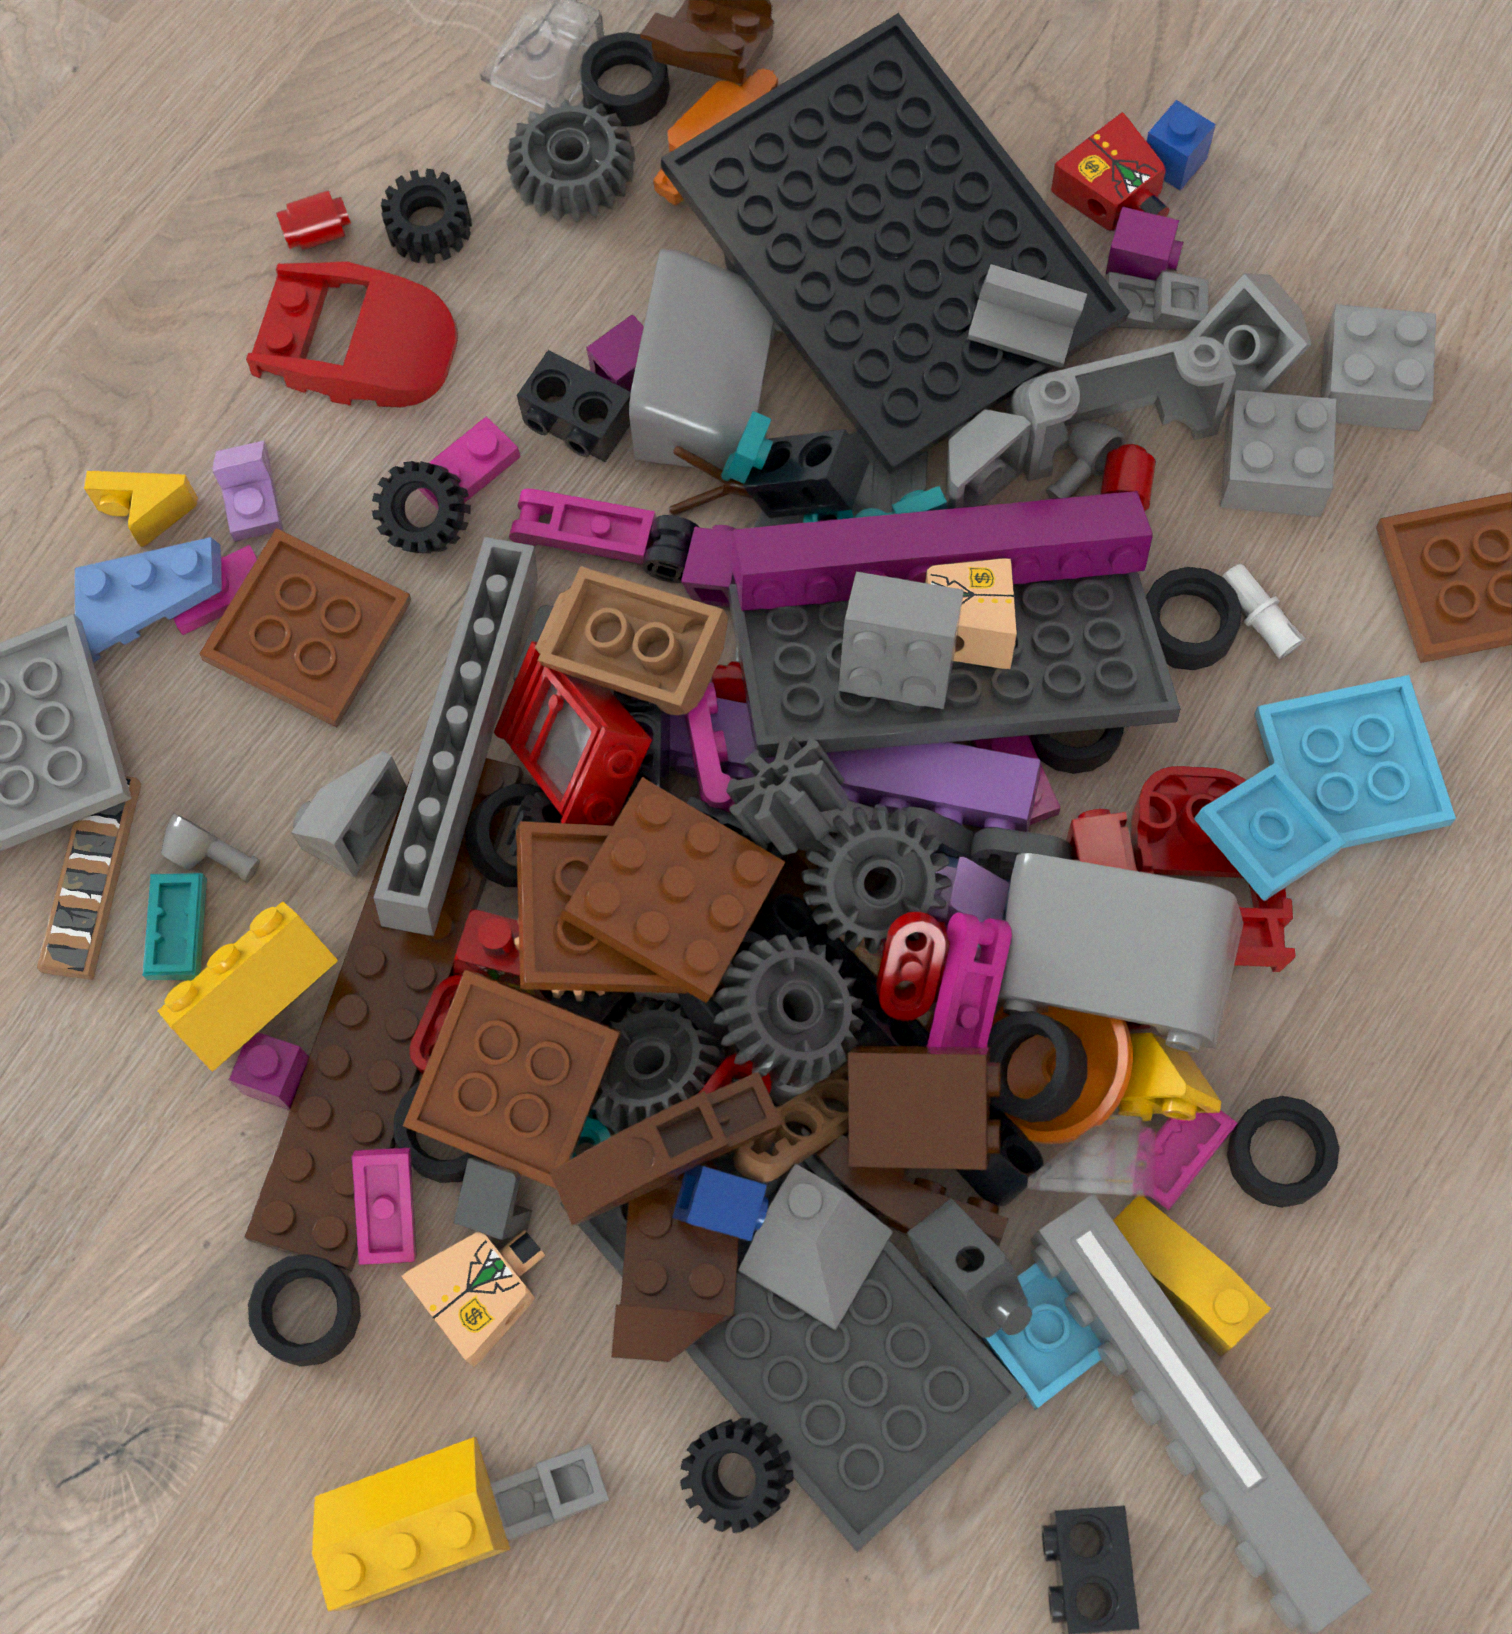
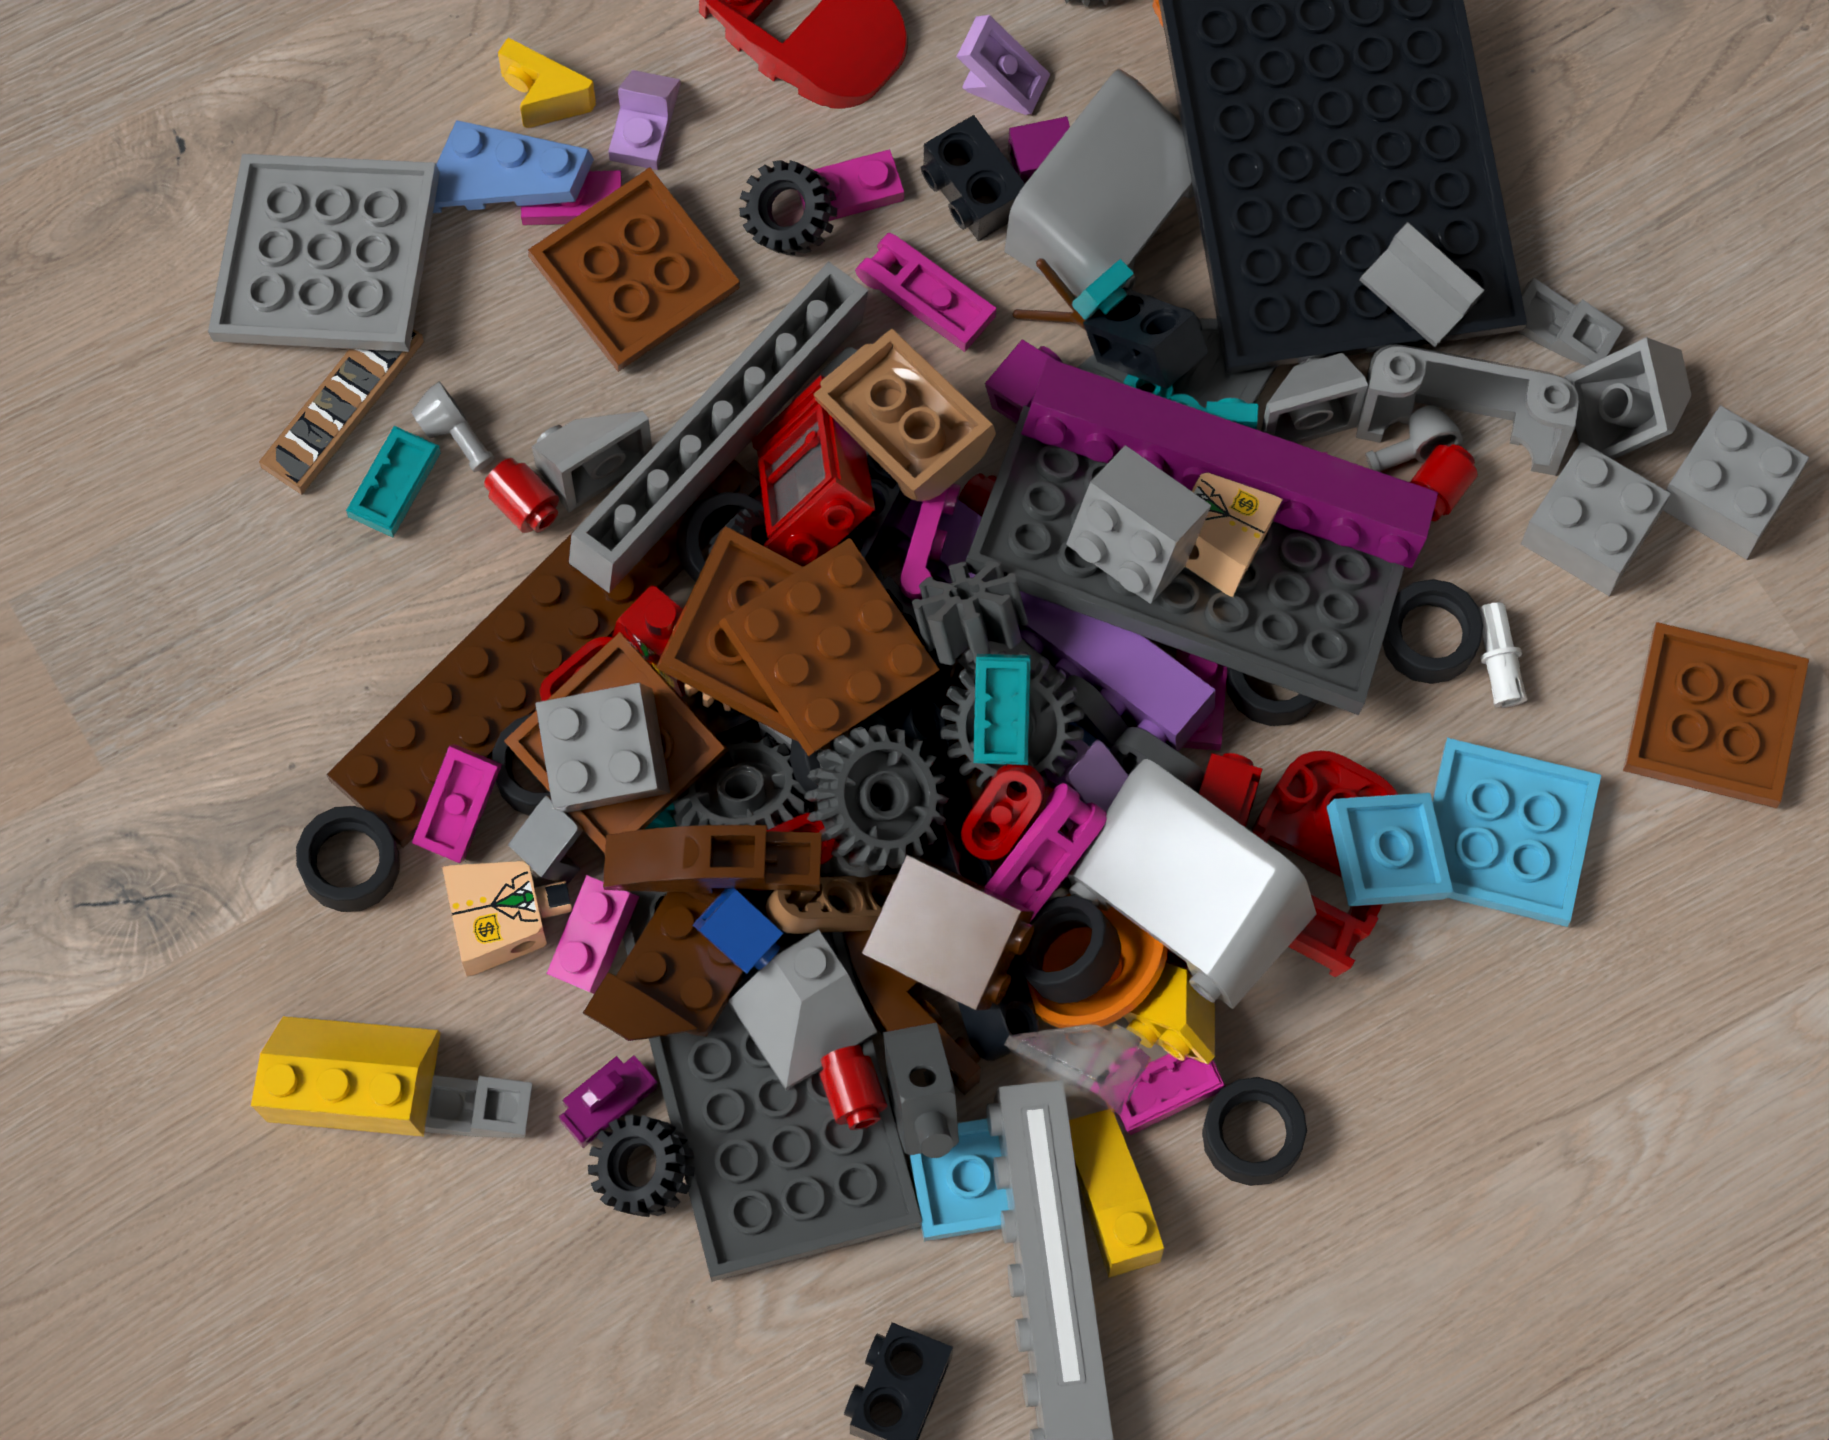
camera: 20 degrees right, 0 degrees up
yellow slope [157,901,338,1072] -> none
magenta brick [228,1032,309,1111] -> none
black wheel [642,515,699,583] -> none
red torso [1051,112,1169,231] -> none
magenta brick [1105,207,1184,281] -> none
blue brick [1146,100,1216,190] -> none
none -> red brick [484,458,559,533]
none -> light grey brick [535,683,670,813]
none -> plate [546,875,639,994]
none -> magenta piece [559,1055,658,1148]
none -> red brick [820,1045,887,1130]
none -> lavender slope [956,15,1050,115]
none -> teal plate [973,654,1031,765]

